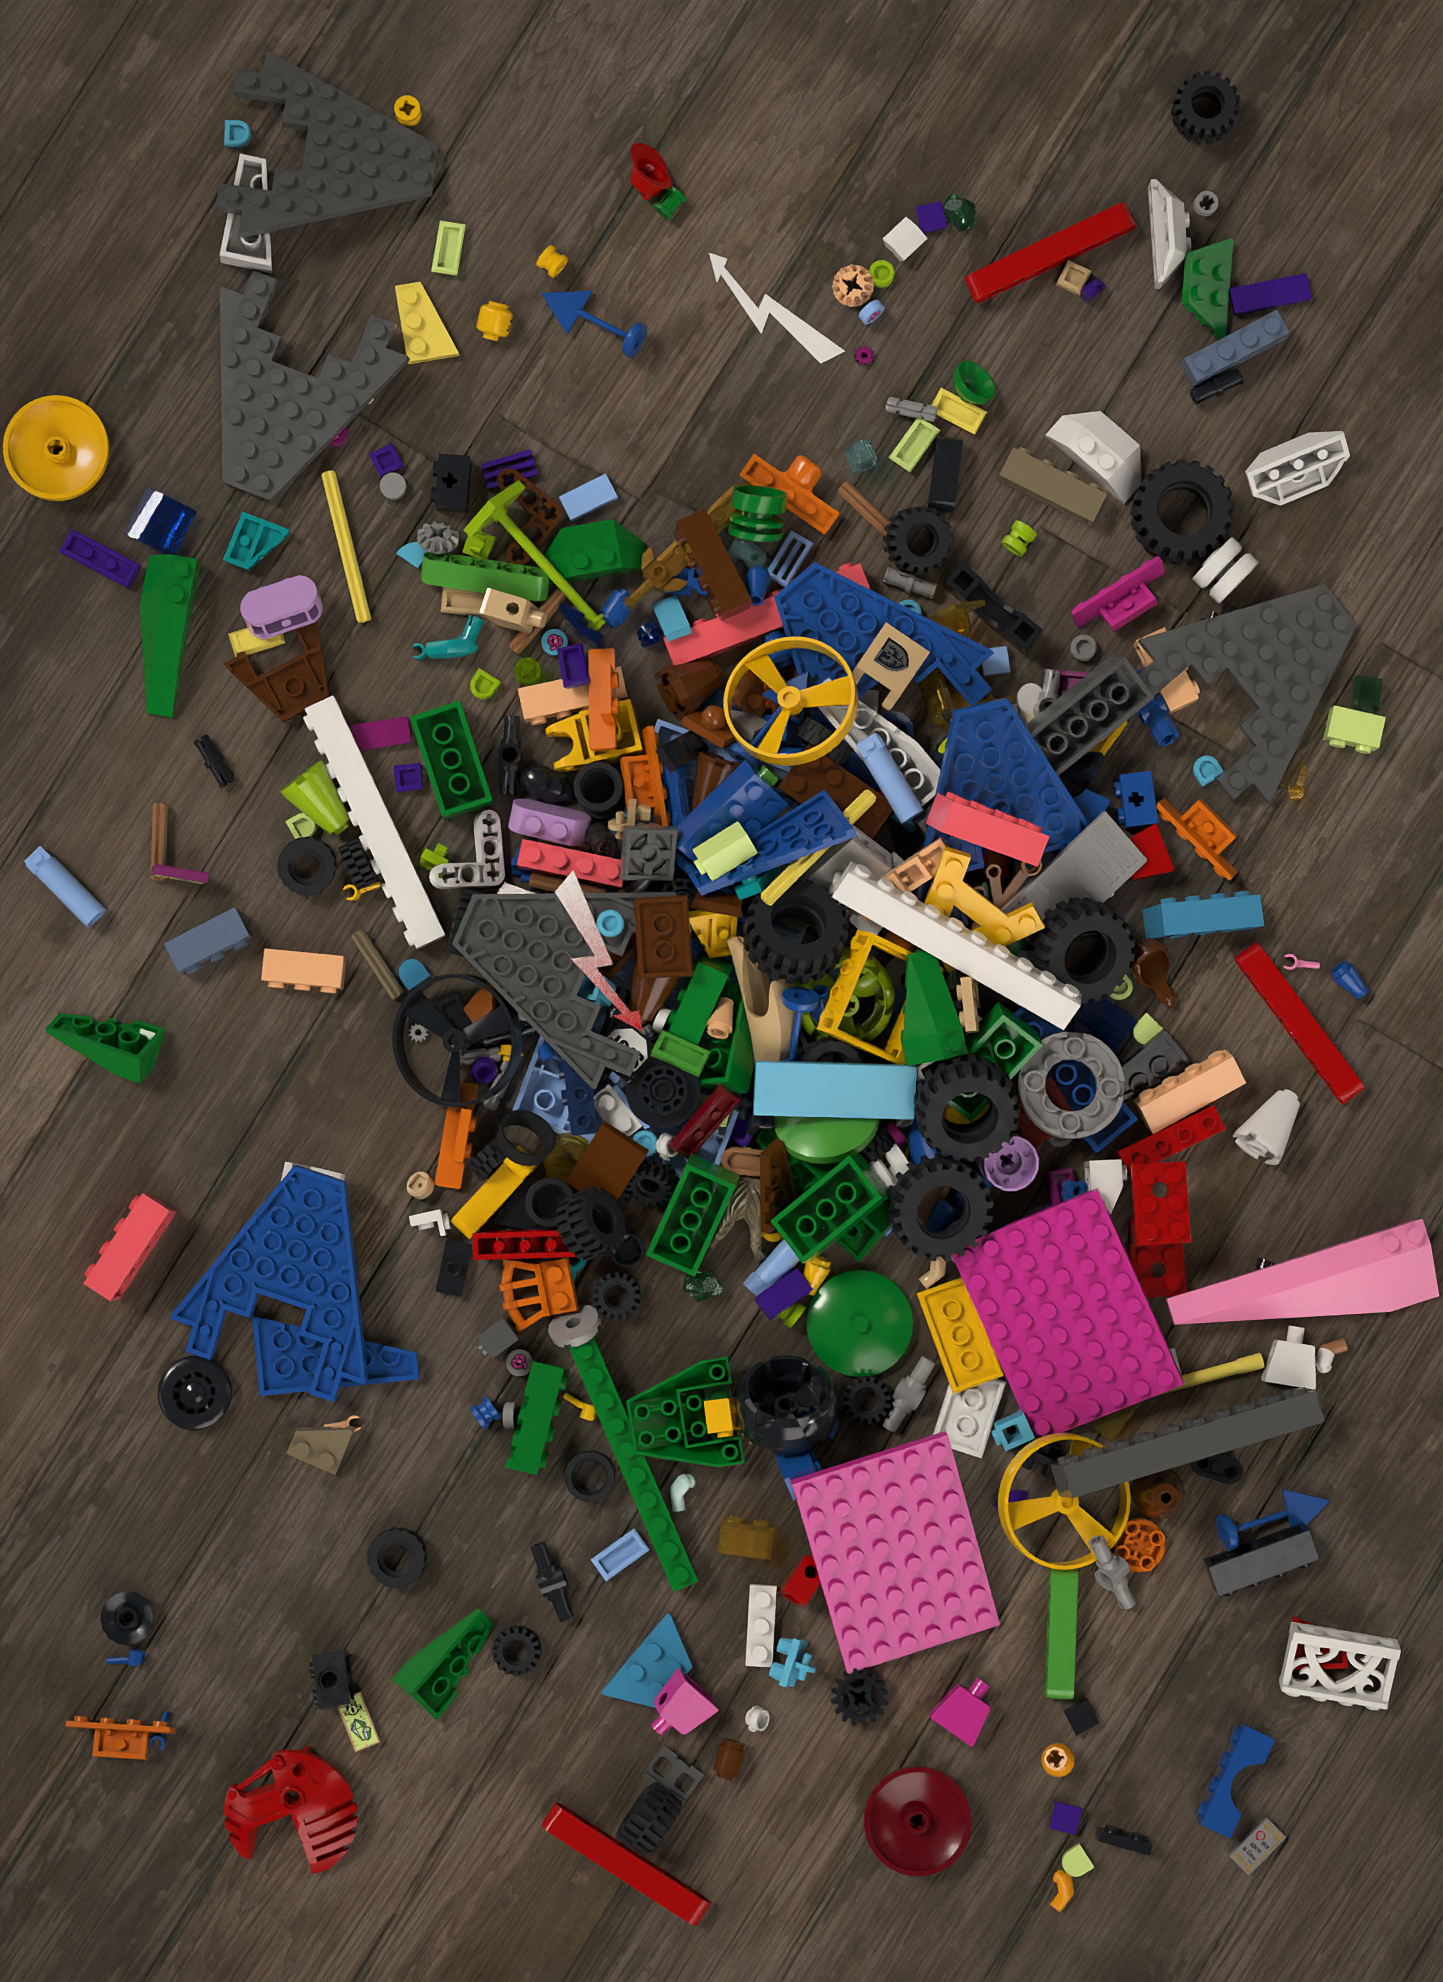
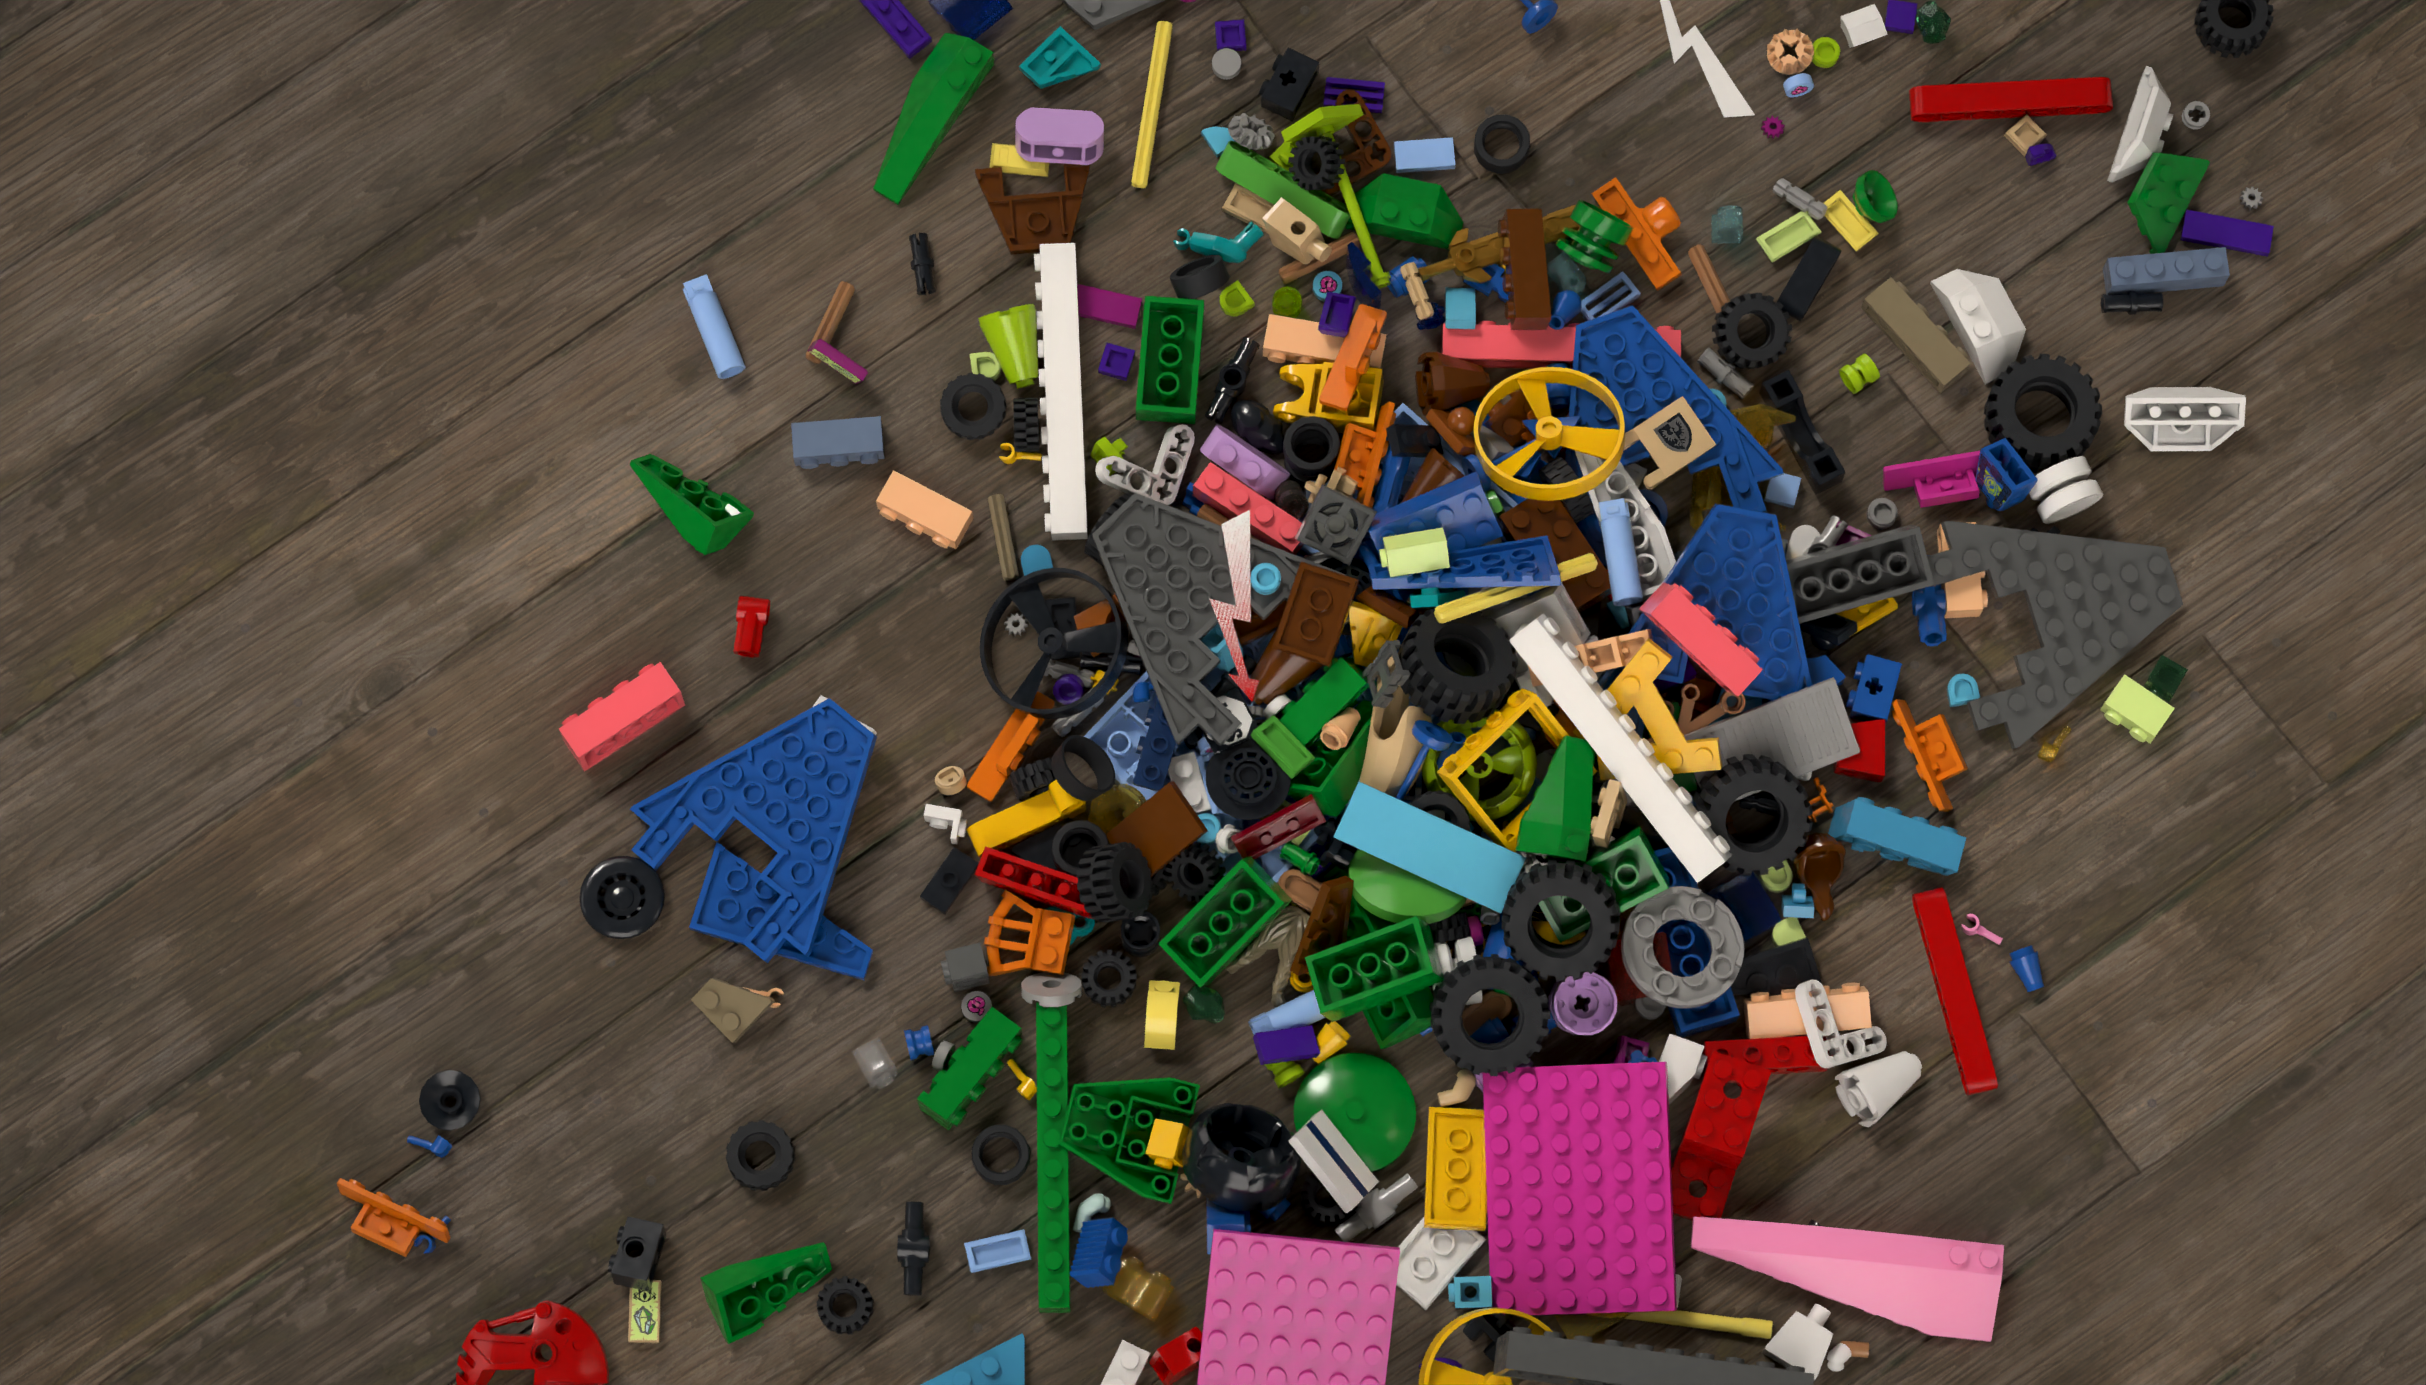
camera: 20 degrees right, 10 degrees down
none -> red piece [733,596,770,658]
none -> clear brick [852,1037,898,1089]
none -> blue brick [1070,1218,1128,1288]
none -> light yellow brick [1144,980,1180,1050]
none -> black tyre [1170,255,1230,299]
none -> green pin [1280,841,1321,875]
none -> black tyre [1288,136,1345,190]
none -> white tile [1289,1110,1379,1213]
none -> dark grey piece [1362,640,1410,708]
none -> tan axle [1400,262,1434,320]
none -> black tyre [1474,114,1530,174]
none -> dark azure tile [1781,883,1814,918]
none -> white beam [1795,980,1887,1068]
none -> orange piece [1808,777,1834,823]
none -> blue torso [1975,438,2038,511]
none -> light grey piece [2239,186,2263,210]

